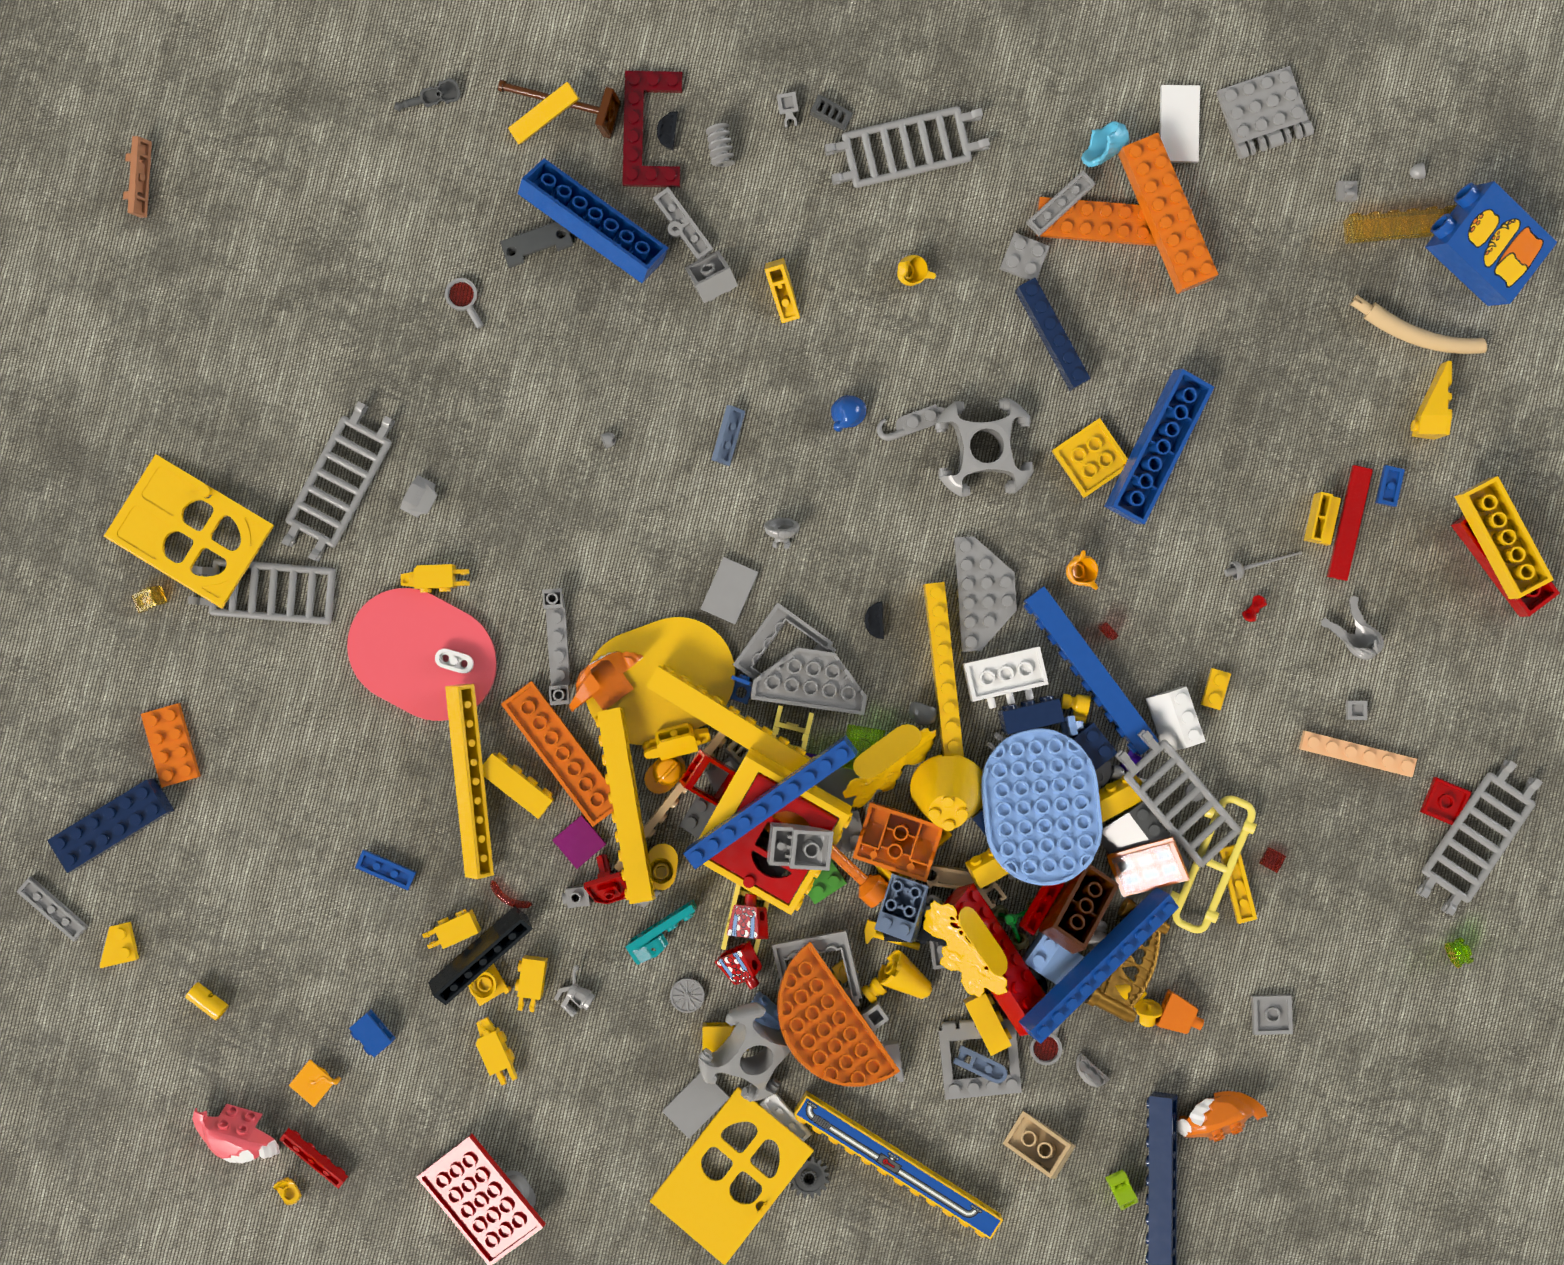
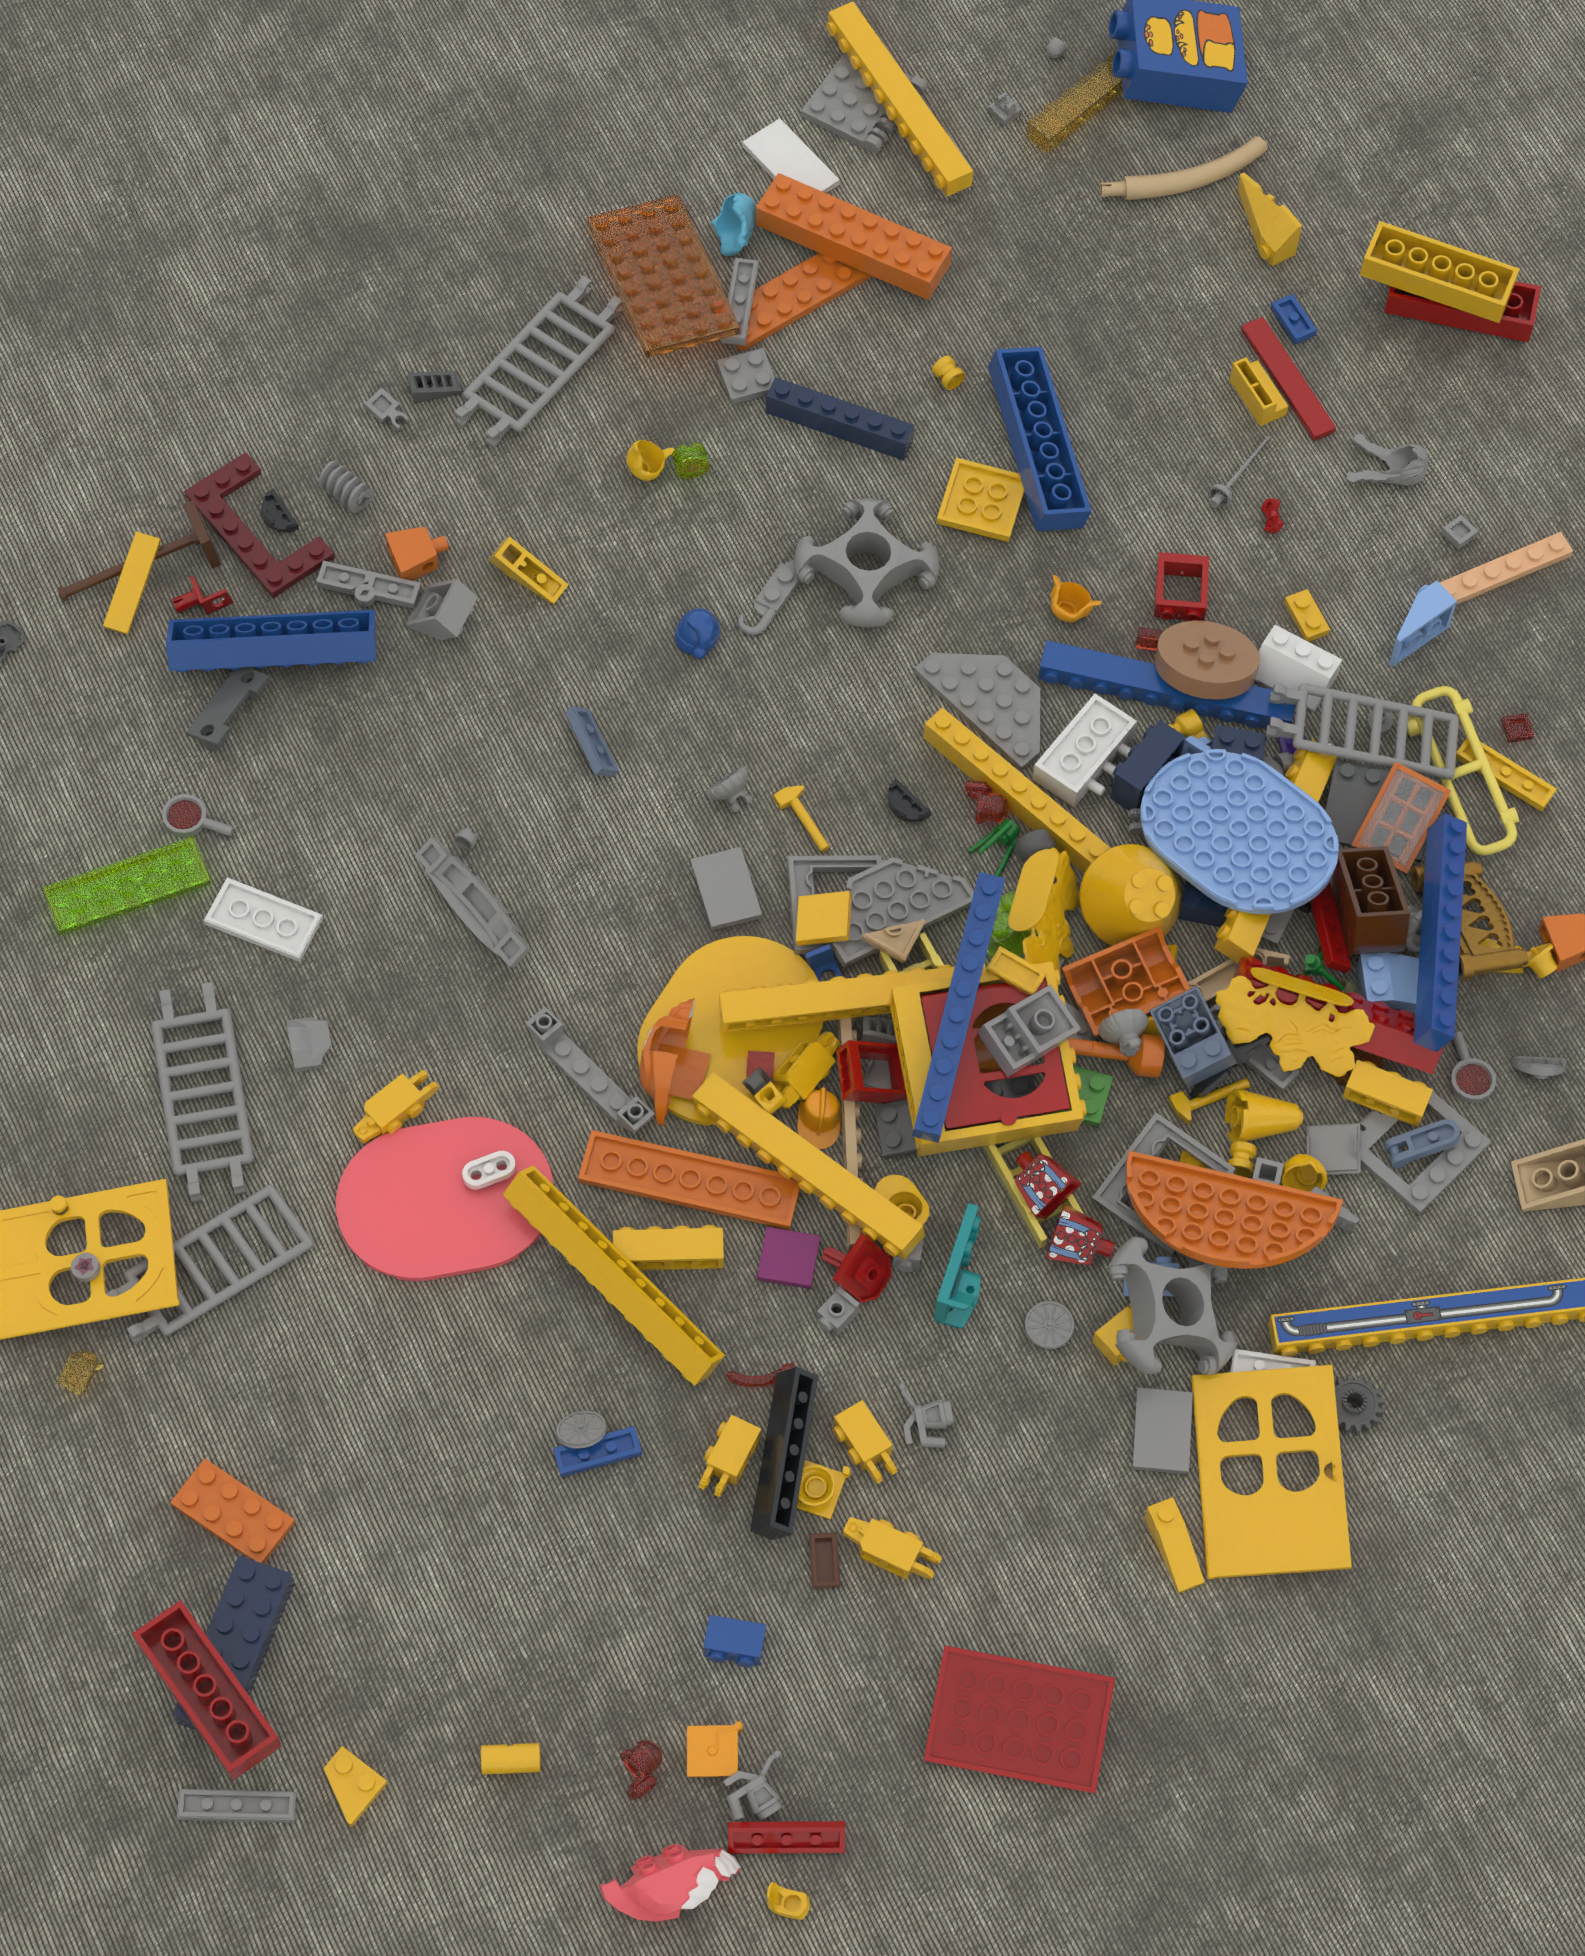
camera: 45 degrees left, 25 degrees down
none -> clear neon green plate [42,836,211,935]
none -> light grey tile [71,1253,101,1282]
none -> red brick [132,1600,282,1781]
none -> red bracket [172,576,233,615]
none -> white tile [204,877,323,962]
none -> orange torso [385,527,449,581]
none -> light grey piece [415,836,531,968]
none -> light grey wheel [556,1411,607,1448]
none -> clear orange plate [587,194,740,358]
none -> clear red piece [620,1740,662,1801]
none -> clear neon green wheel [672,442,710,479]
none -> light grey piece [722,1750,782,1821]
none -> leg [741,1066,787,1115]
none -> clear red tile [746,1051,775,1080]
none -> yellow piece [773,785,830,853]
none -> yellow tile [796,891,852,946]
none -> reddish brown tile [809,1532,841,1589]
none -> yellow brick [826,1,973,197]
none -> tan tile [861,919,926,963]
none -> yellow wheel [932,355,966,390]
none -> clear red piece [965,781,1009,824]
none -> green plant [968,819,1020,877]
none -> yellow tile [986,946,1047,996]
none -> light grey hair [1098,1009,1148,1057]
none -> yellow slope [1144,1497,1205,1594]
none -> red window [1154,552,1209,621]
none -> medium nougat brick [1154,621,1260,699]
none -> yellow hair [1281,1154,1328,1192]
none -> light grey piece [1306,1123,1361,1175]
none -> light blue slope [1389,580,1457,667]

